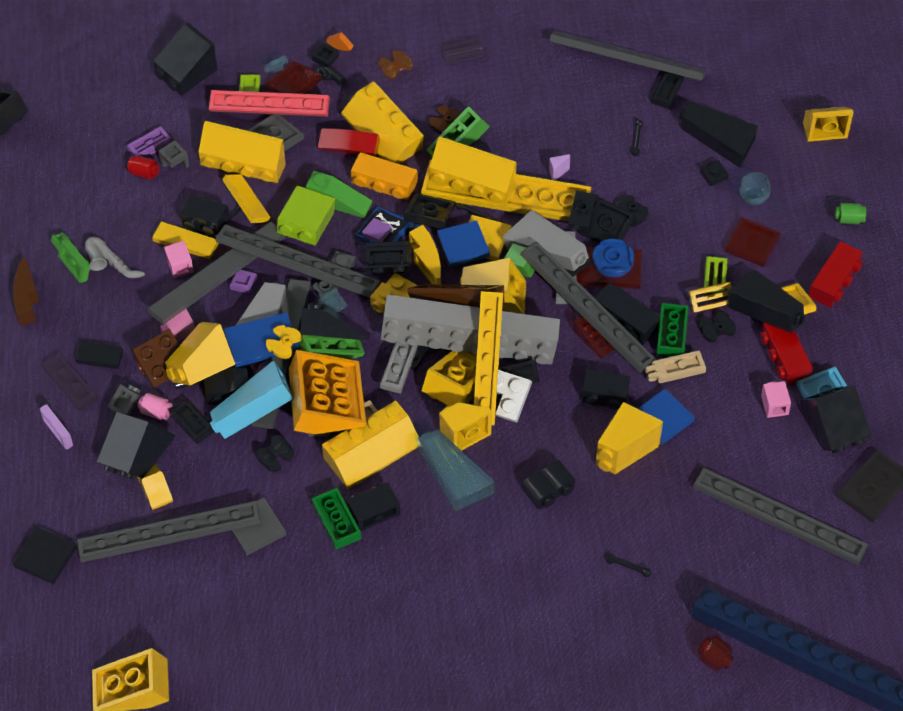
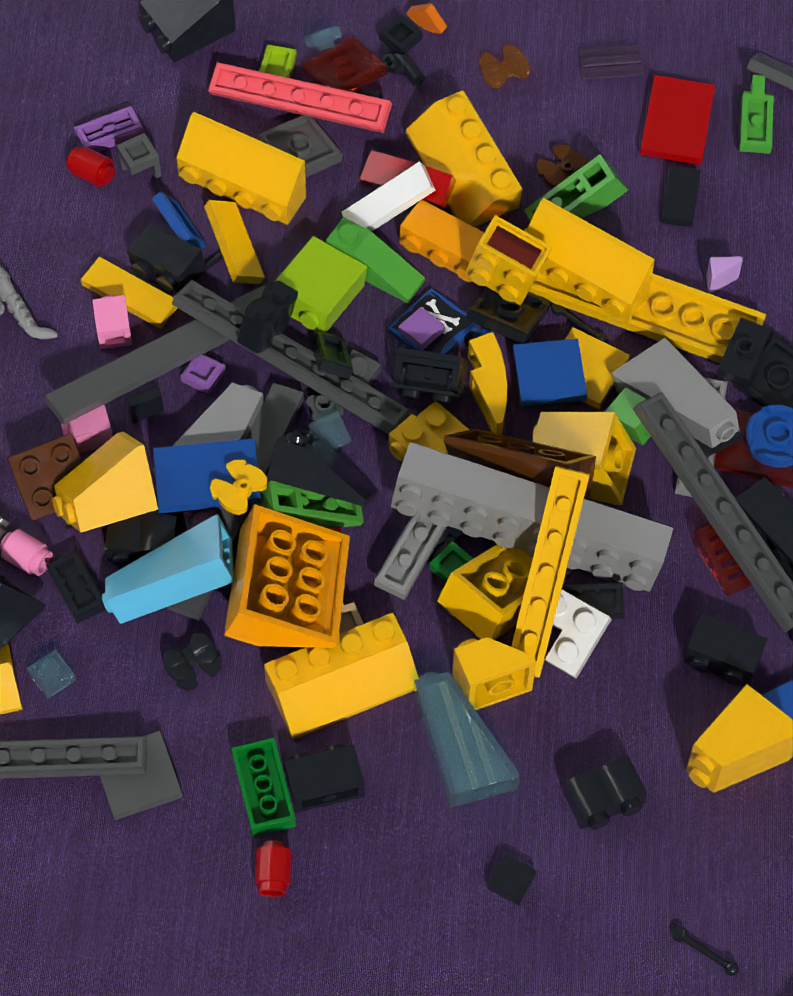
camera: 10 degrees right, 5 degrees up
none -> clear light blue plate [27,649,76,699]
none -> black tile [126,387,164,424]
none -> blue tile [152,192,206,250]
none -> black brick [237,280,298,354]
none -> red brick [254,841,292,897]
none -> black tile [311,330,353,379]
none -> white tile [342,161,436,232]
none -> green plate [429,541,474,583]
none -> yellow piece [464,215,552,306]
none -> black tile [487,855,537,906]
none -> red tile [640,75,715,165]
none -> black tile [661,166,701,227]
none -> bright green hinge [739,75,774,154]

